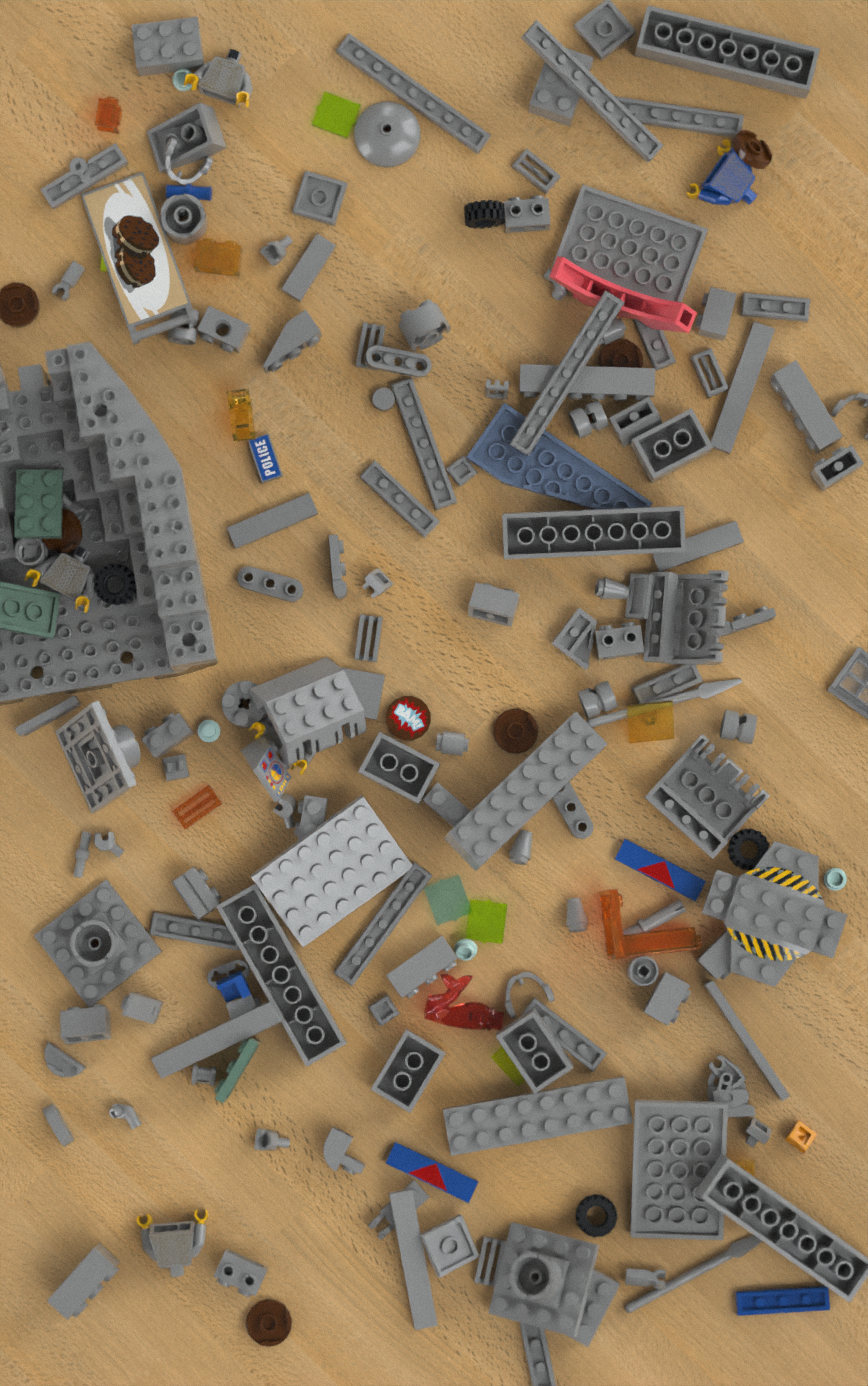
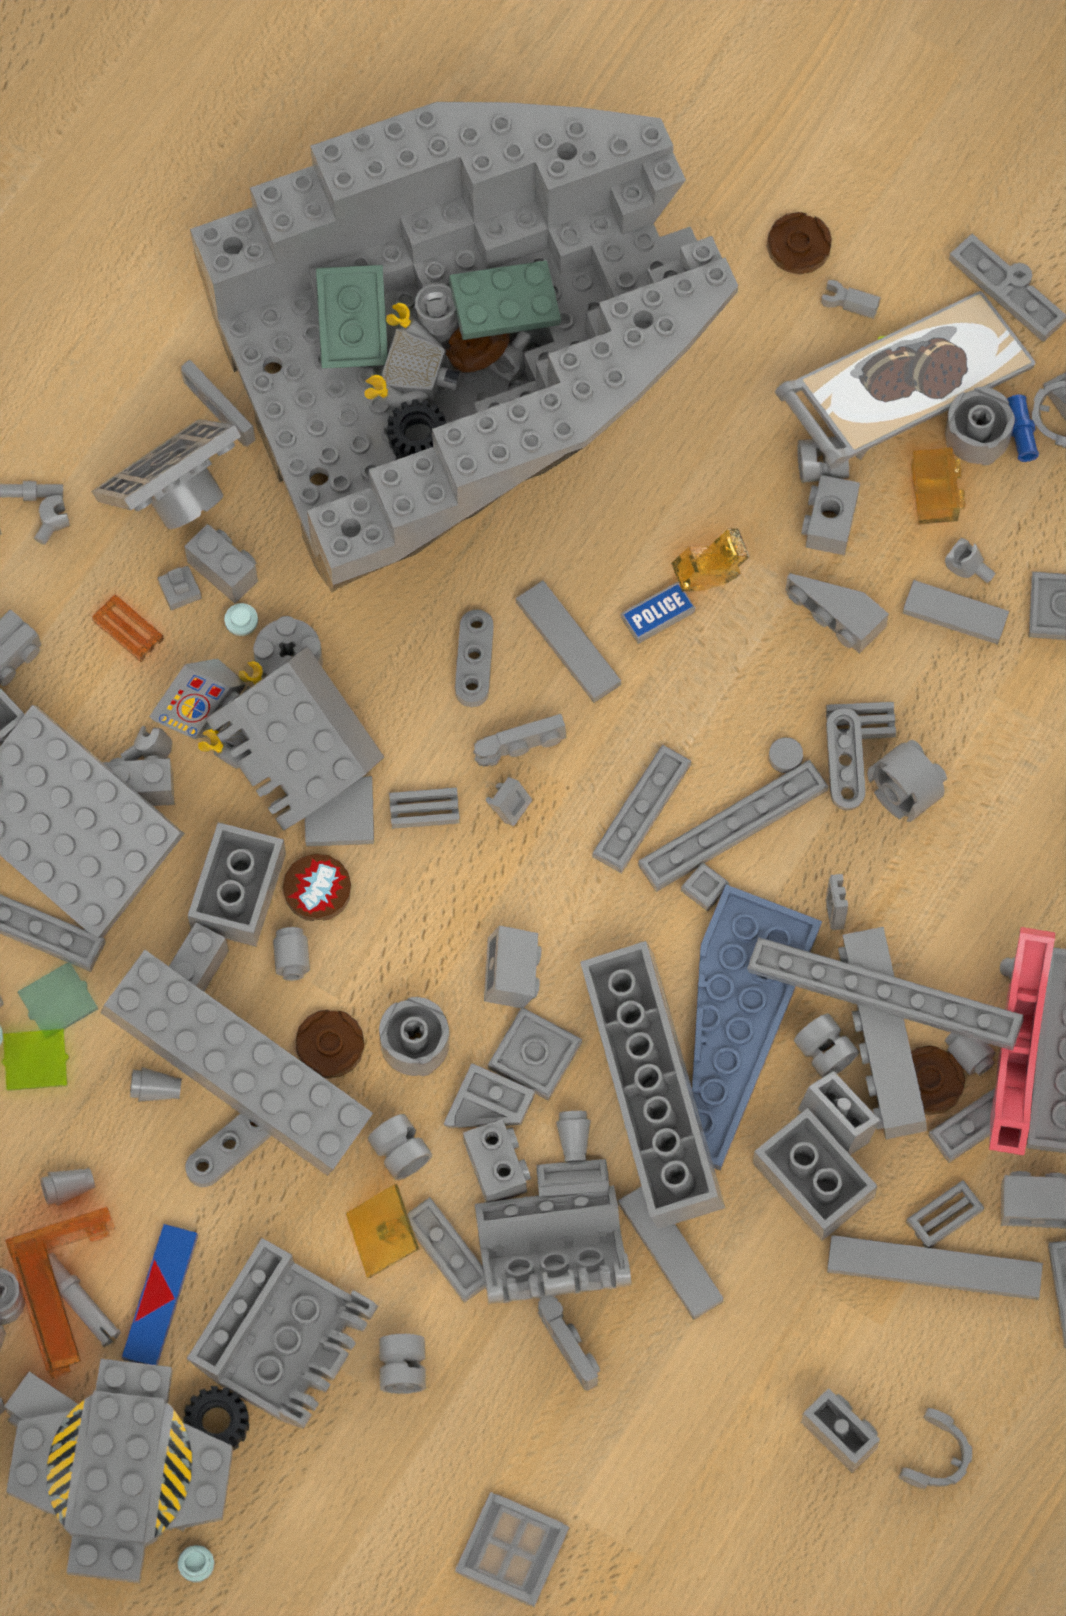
camera: 75 degrees right, 15 degrees down
light grey piece [587,679,742,728] -> none
light grey brick [770,360,843,454] -> none
none -> light grey brick [379,997,450,1076]
none -> light grey tile [488,1007,582,1100]

